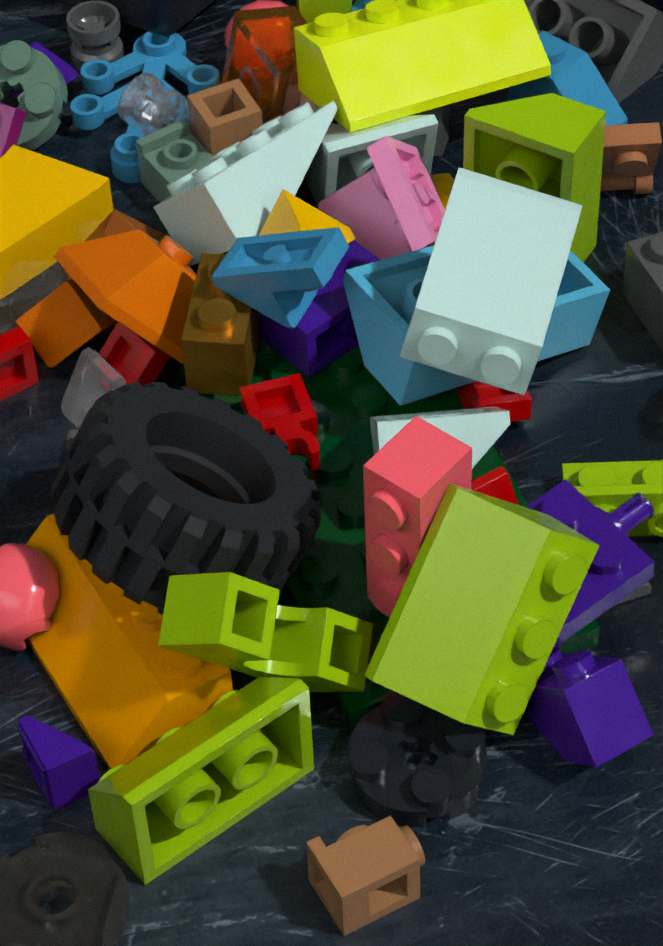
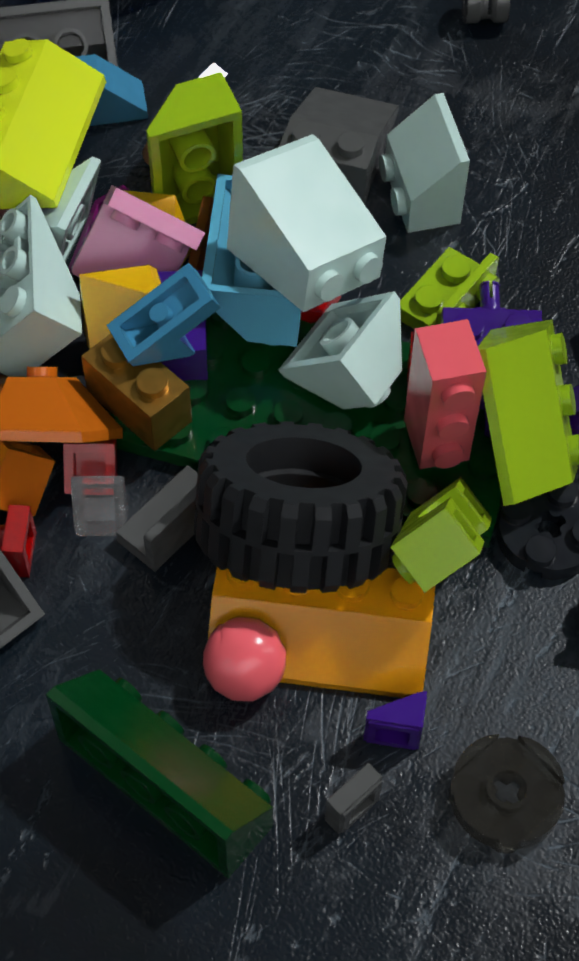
camera: 55 degrees left, 10 degrees up
lime slope [88,676,314,885] -> none
red plate [239,373,320,471] -> none

